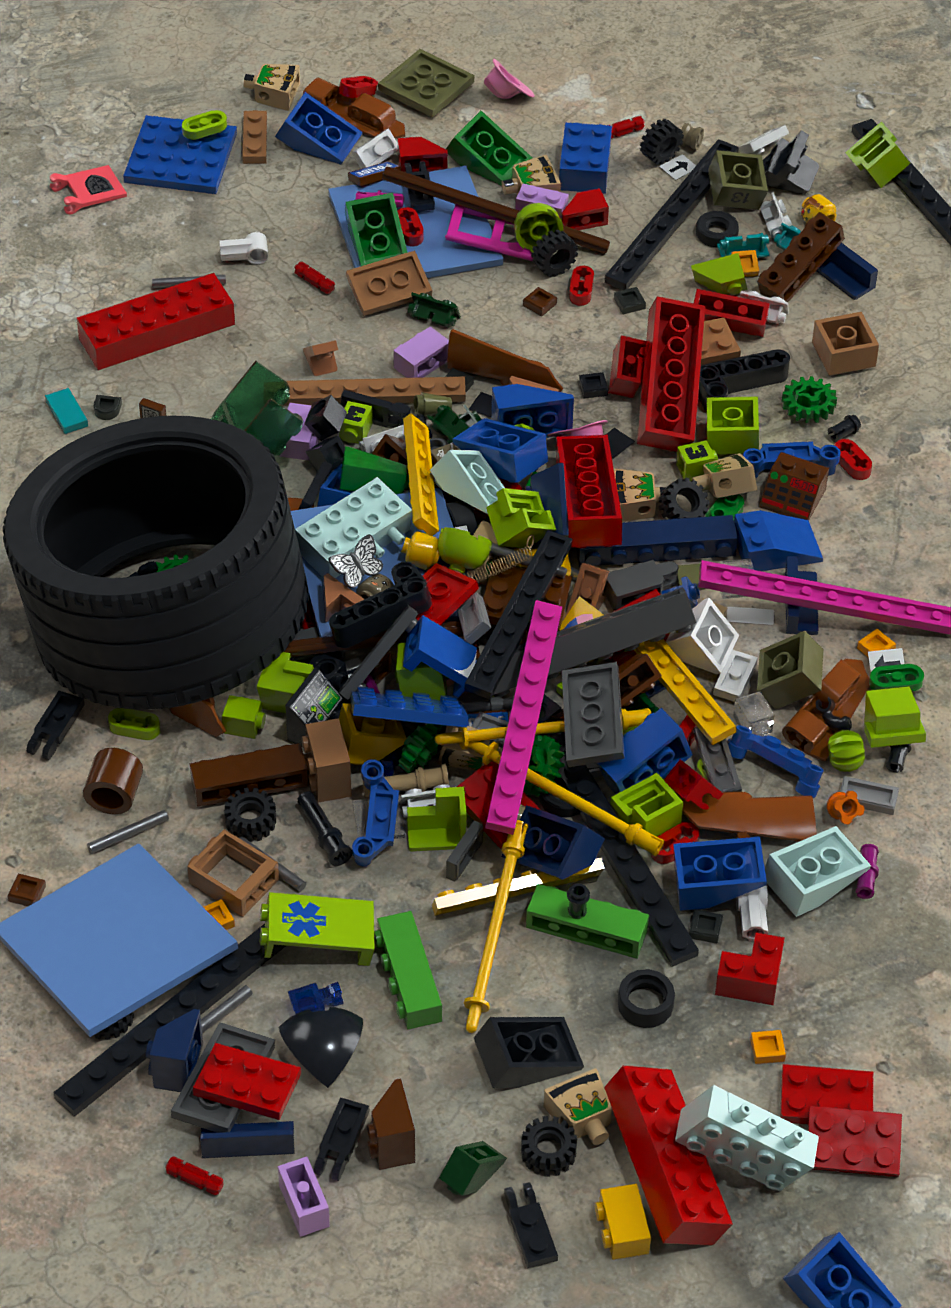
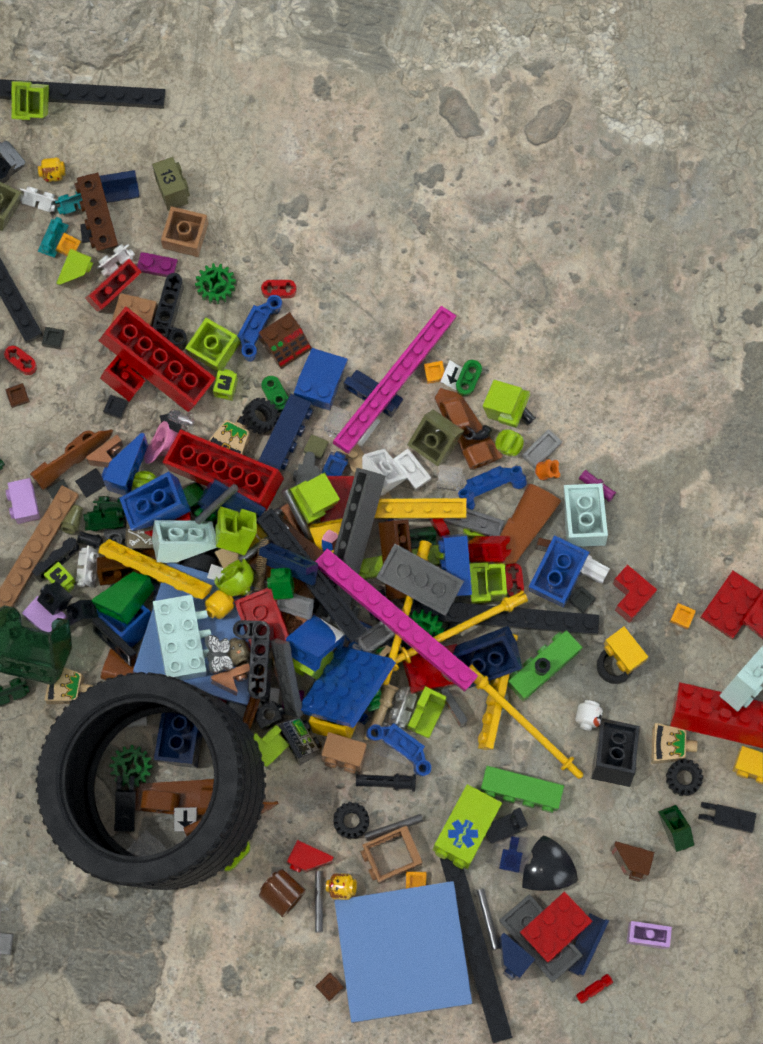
camera: 60 degrees left, 25 degrees up
black hinge [26,690,85,760] -> none
reddish brown brick [190,743,308,807] -> none
lime brick [222,695,266,739] -> none
black hinge [314,1098,370,1181] -> none
tan torso [692,453,757,498] -> none
black tyre [696,211,739,248] -> none
black pin [827,415,861,442] -> none
none -> magenta plate [137,252,178,277]
none -> olive brick [152,157,190,211]
none -> clear piece [168,409,195,431]
none -> flat silver bar [195,484,238,525]
none -> dark blue panel [259,543,318,585]
none -> green brick [267,568,294,600]
none -> flat silver bar [281,488,313,541]
none -> red slope [287,840,334,873]
none -> lime plate [290,473,340,524]
none -> yellow head [326,873,357,900]
none -> black bracket [486,808,528,844]
none -> white head [575,700,603,731]
none -> yellow brick [604,626,648,674]

